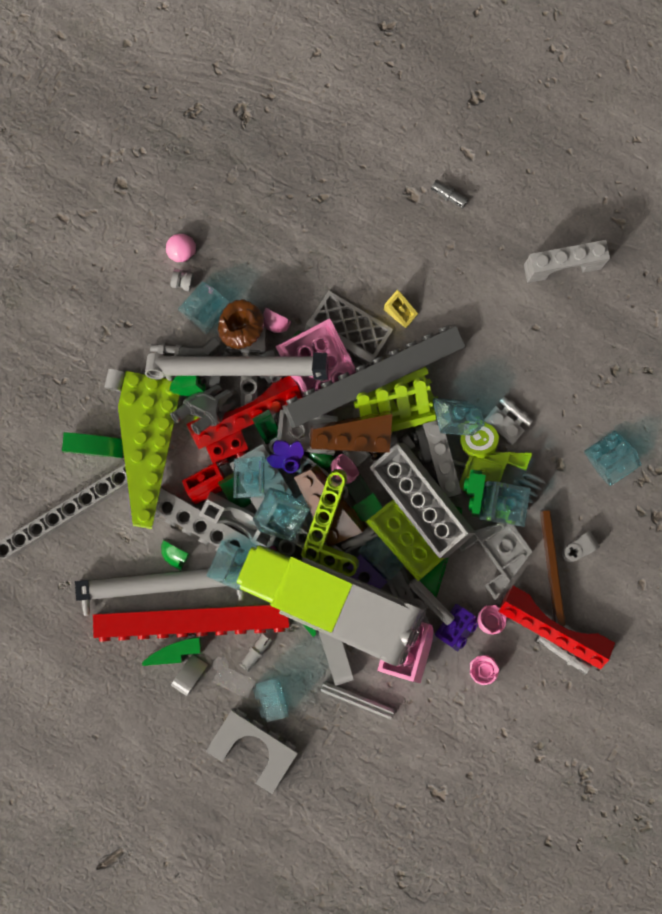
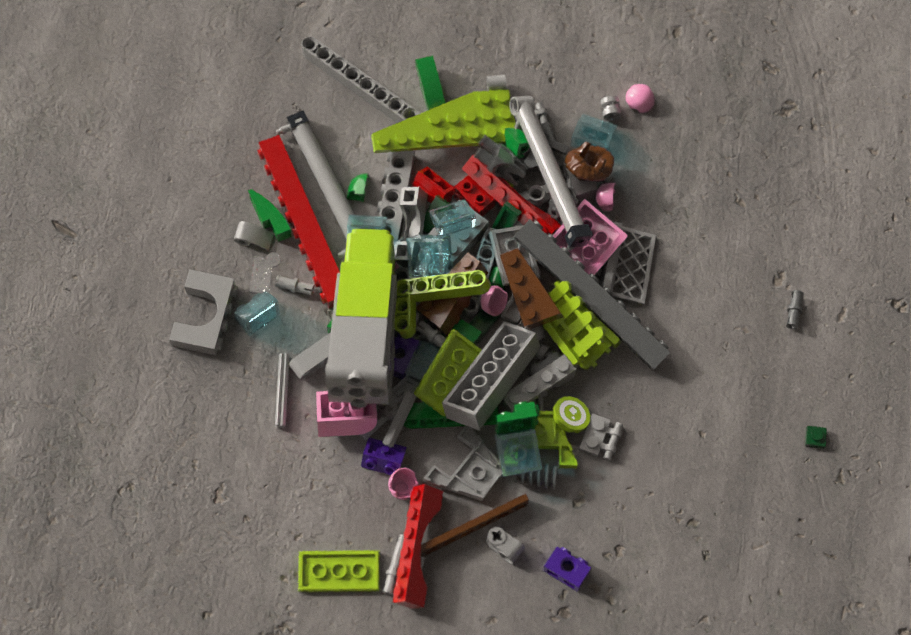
camera: 70 degrees right, 15 degrees down
dark purple plate [266,440,304,473] -> none
light yellow slope [384,290,418,328] -> none
clear light blue slope [433,398,485,436] -> none
bright pink hair [470,655,499,685] -> none
light grey arch [524,240,610,283] -> none
clear light blue slope [584,431,642,486] -> none
none -> lime tile [298,550,379,592]
none -> dark purple brick [543,546,591,592]
none -> dark green plate [805,425,827,449]

